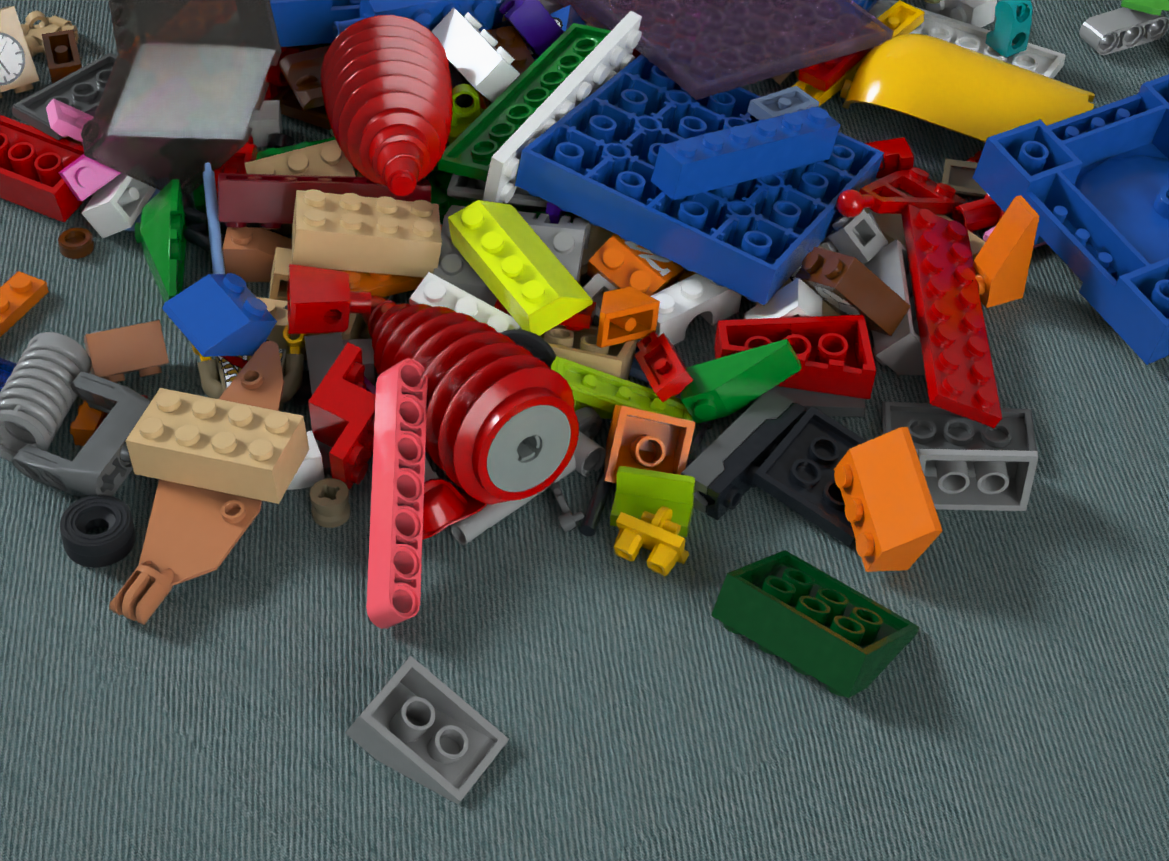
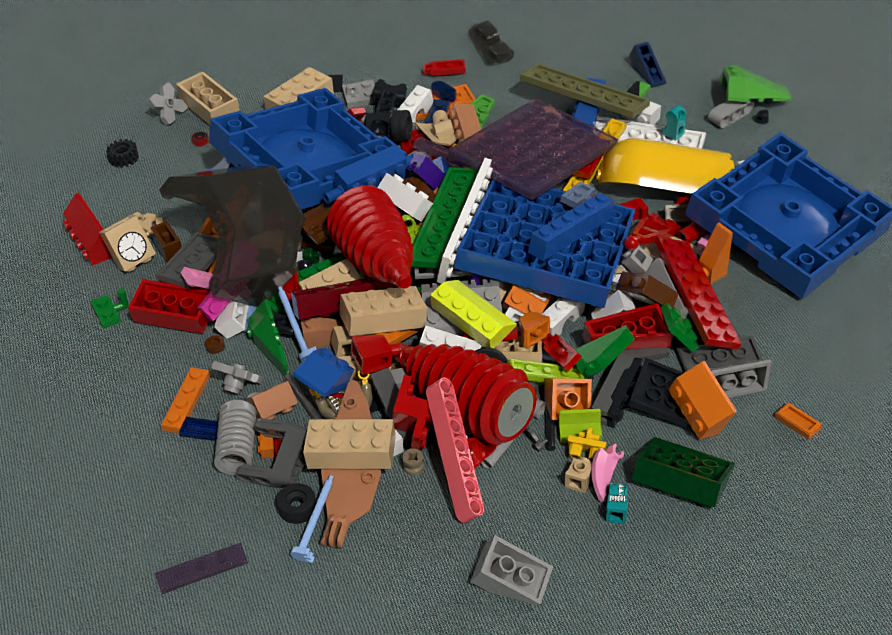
camera: 10 degrees left, 0 degrees up
none -> light grey plant [211,361,263,394]
none -> flat silver bar [285,373,322,419]
none -> light blue piece [290,475,334,564]
none -> dark green piece [302,247,320,264]
none -> tan brick [565,457,592,493]
none -> bright pink piece [592,444,624,503]
none -> teal leg [606,483,628,524]
none -> green plate [661,303,699,352]
none -> orange tile [775,402,822,440]

